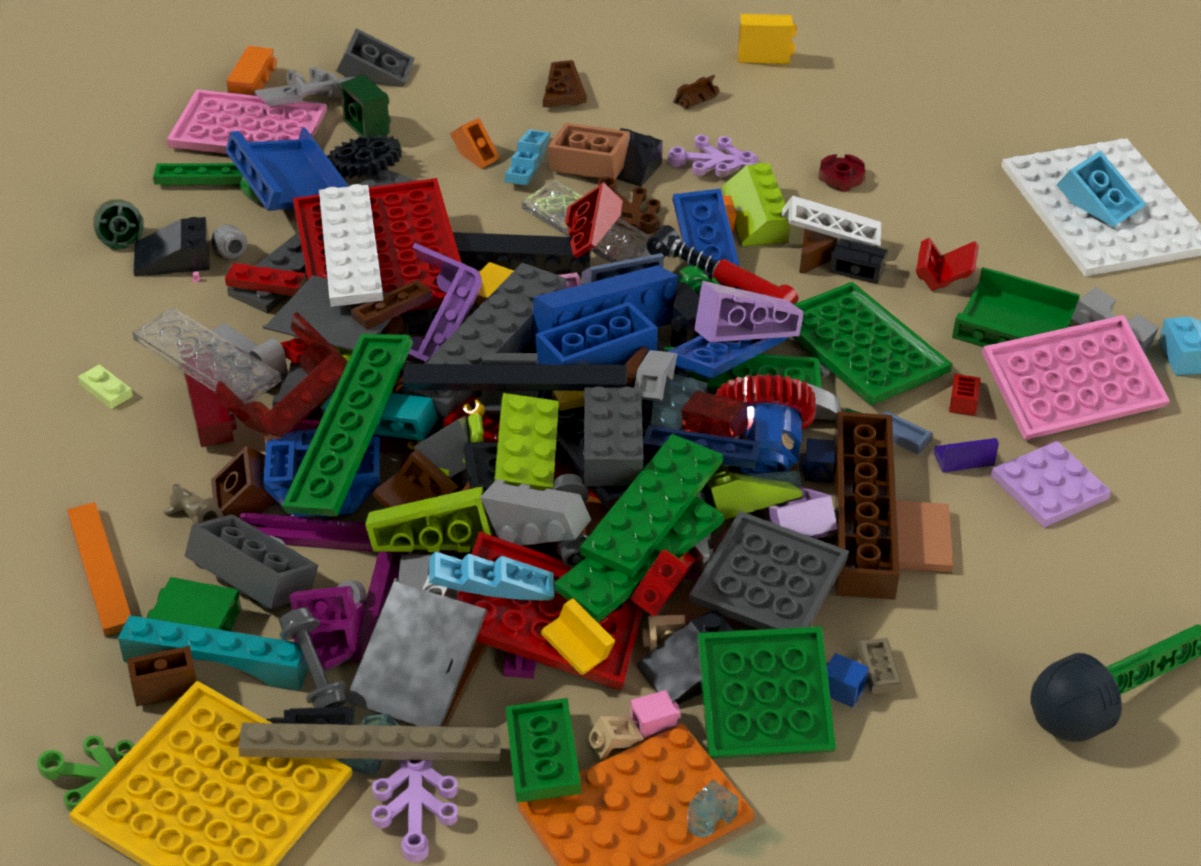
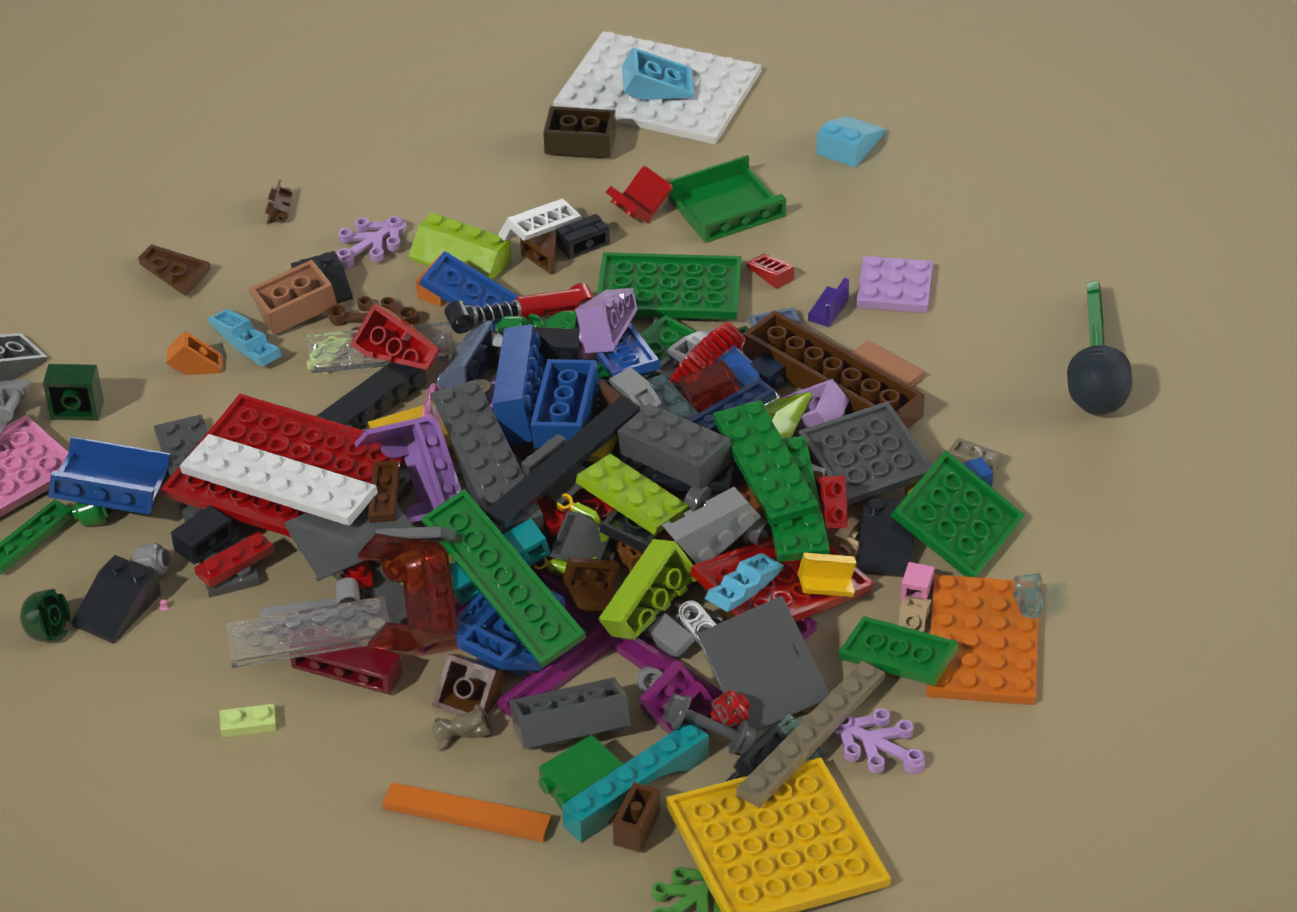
camera: 50 degrees left, 0 degrees up
black gear [327,134,402,179] -> none
yellow brick [738,14,797,64] -> none
dark red plate [819,154,866,192] -> none
bright pink plate [981,315,1170,440] -> none
light grey arch [1071,287,1159,352] -> none
none -> black brick [171,505,233,565]
none -> dark grey tile [375,527,456,544]
none -> dark brown brick [543,106,616,158]
none -> red head [709,690,751,729]

